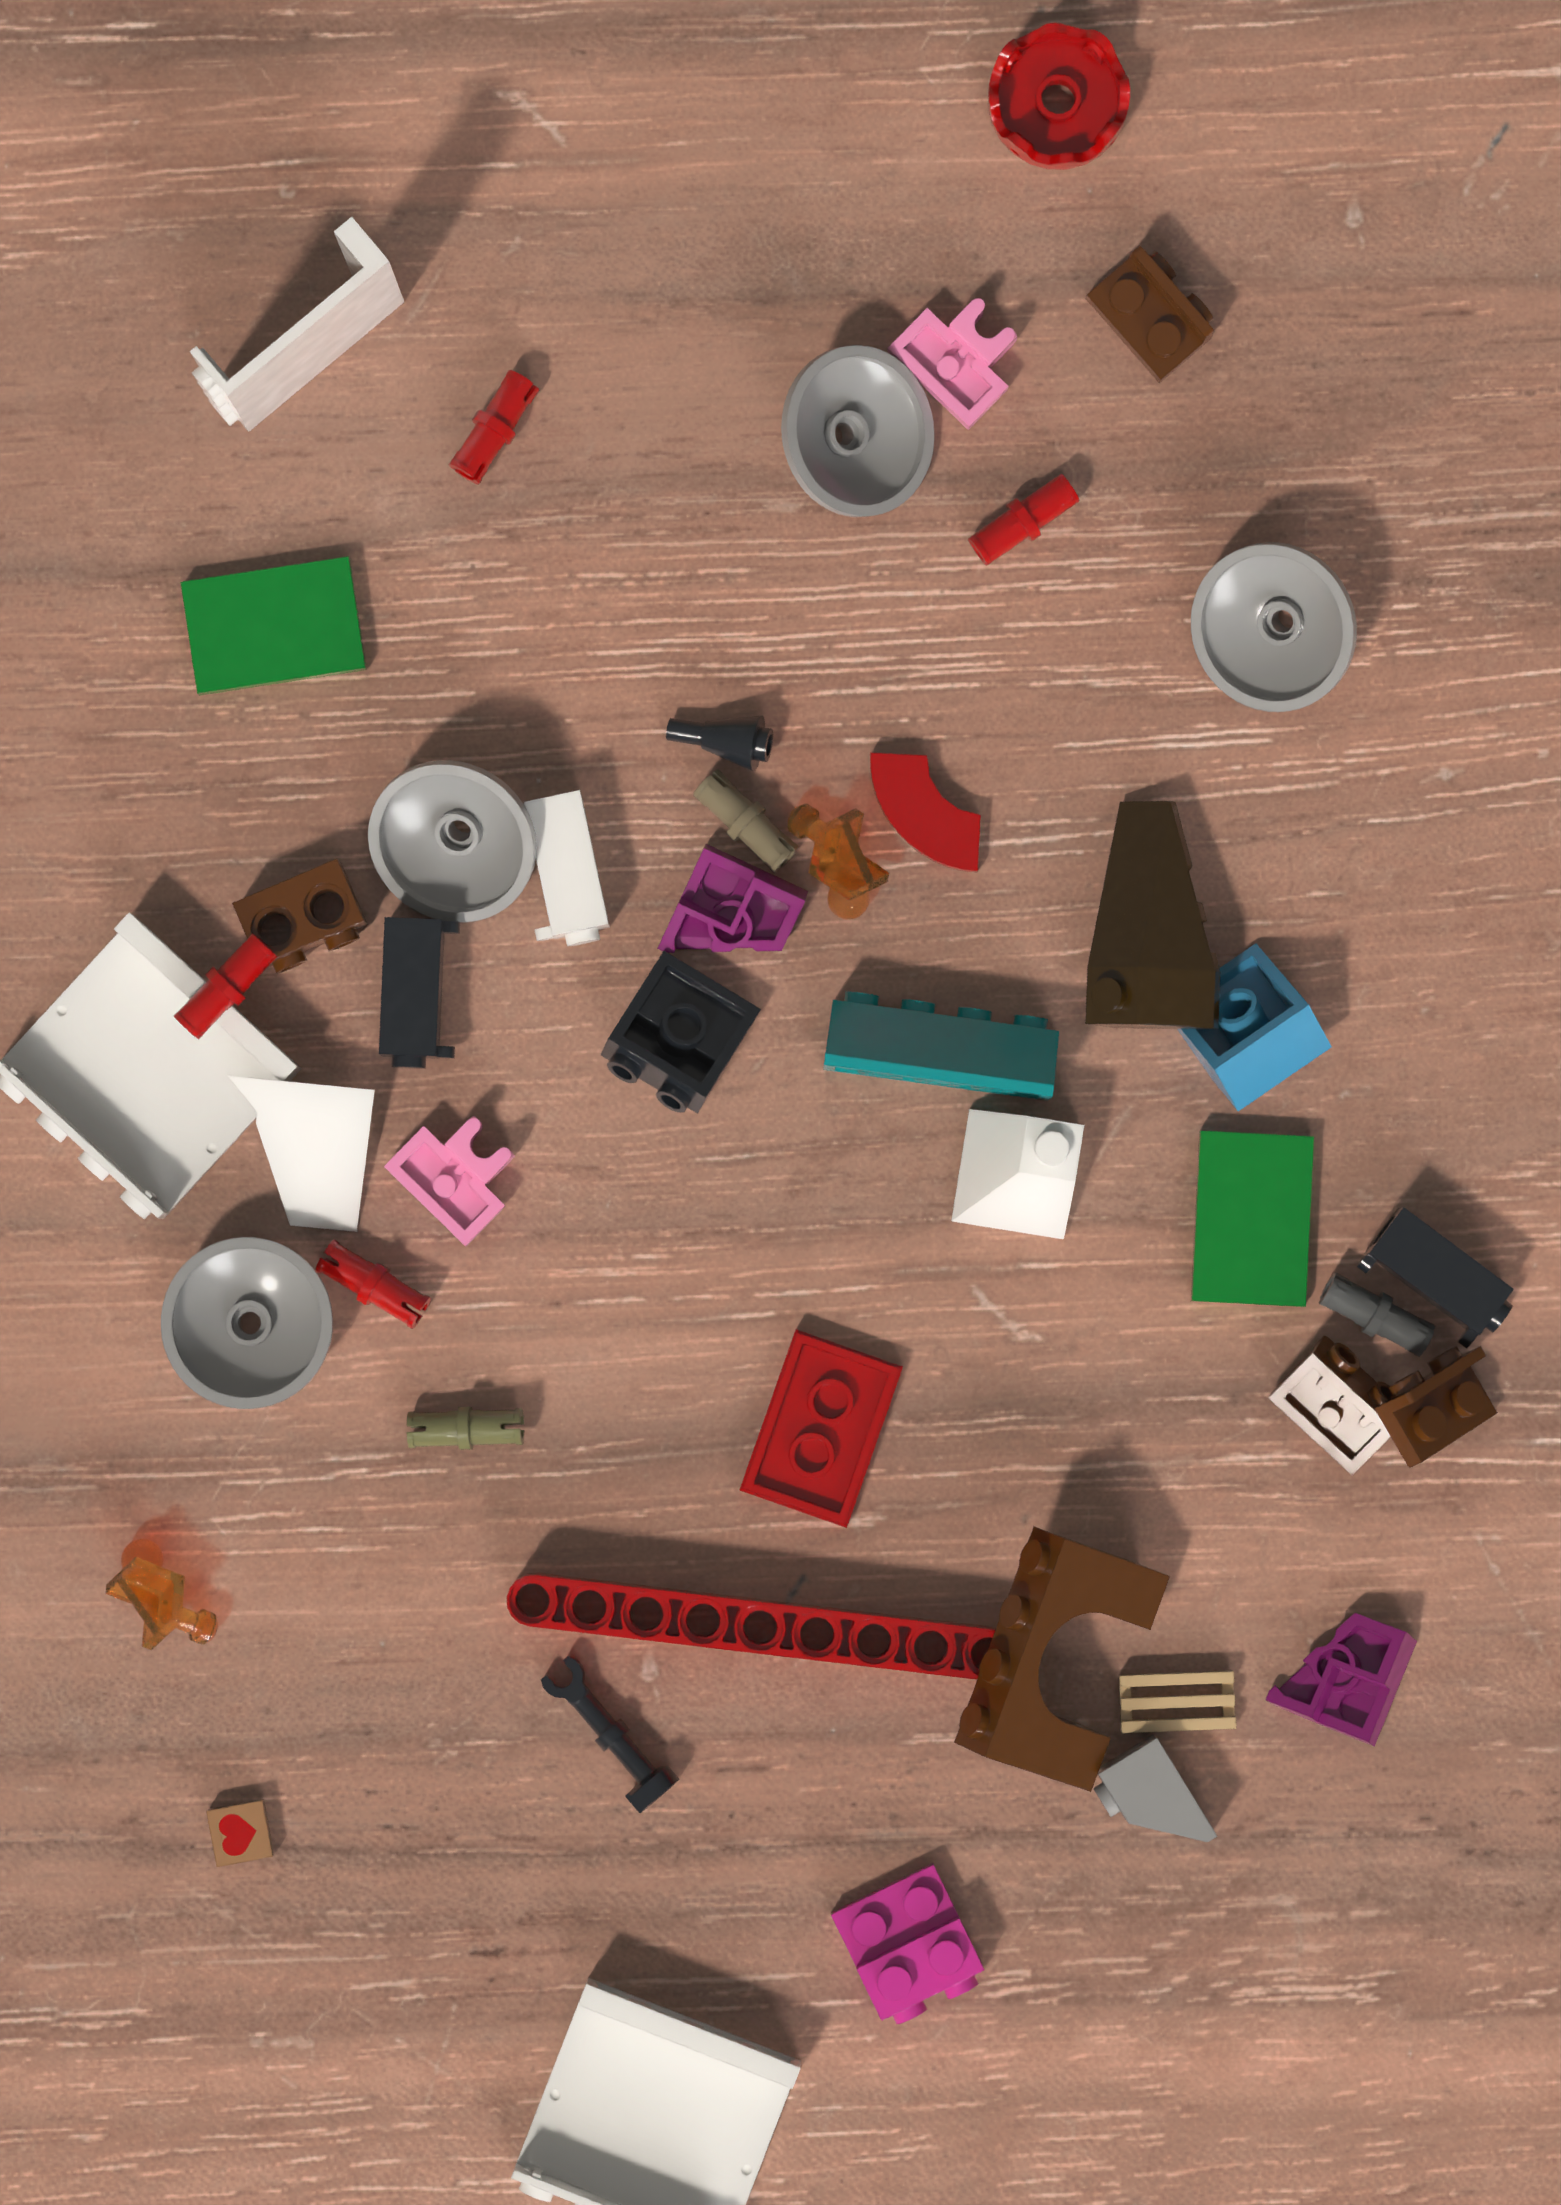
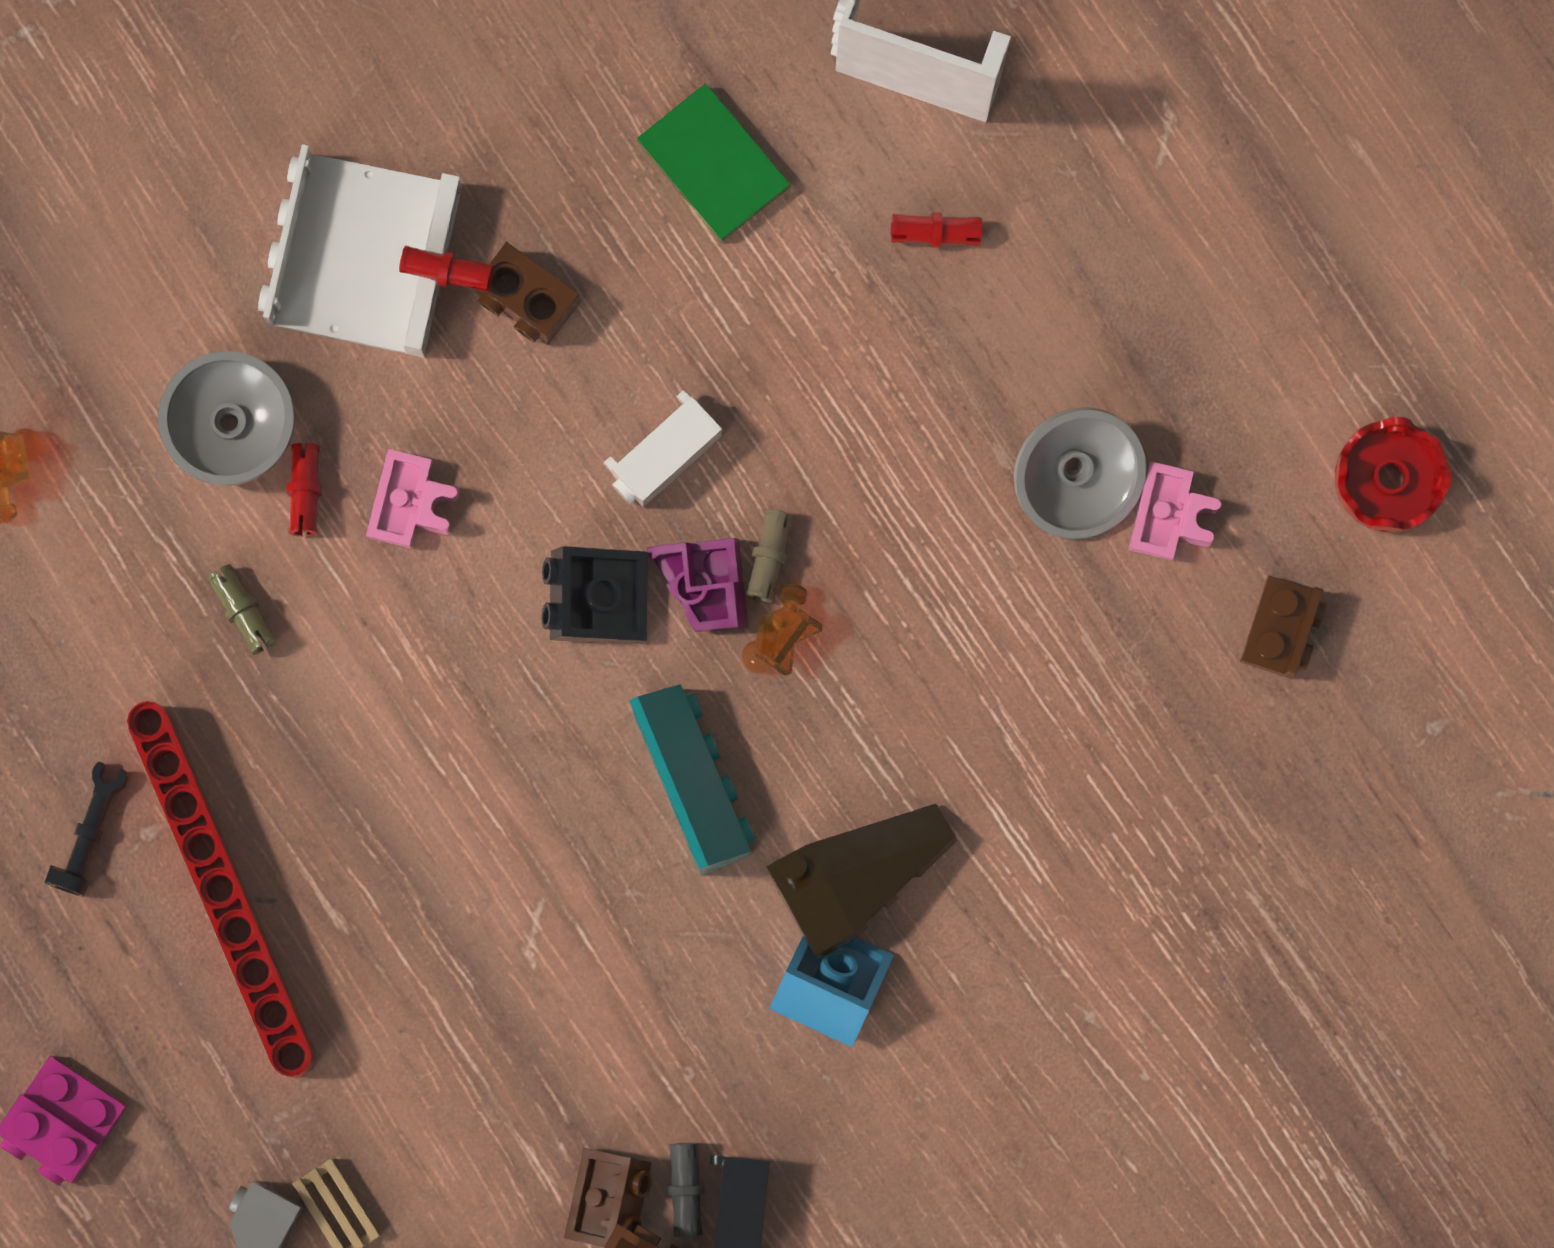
camera: 55 degrees right, 5 degrees down
white sticker [227,1075,375,1232] -> none
light grey dish [368,760,537,923] -> none
black brick [379,917,460,1069] -> none
black cone [666,716,773,772] -> none
red tile [739,1329,903,1528] -> none
red tile [870,752,981,873] -> none
white slope [951,1109,1084,1239] -> none
reddish brown arch [954,1526,1170,1792] -> none
red pin [968,474,1080,566] -> none
light grey dish [1191,542,1357,712] -> none
green tile [1191,1131,1314,1307] -> none

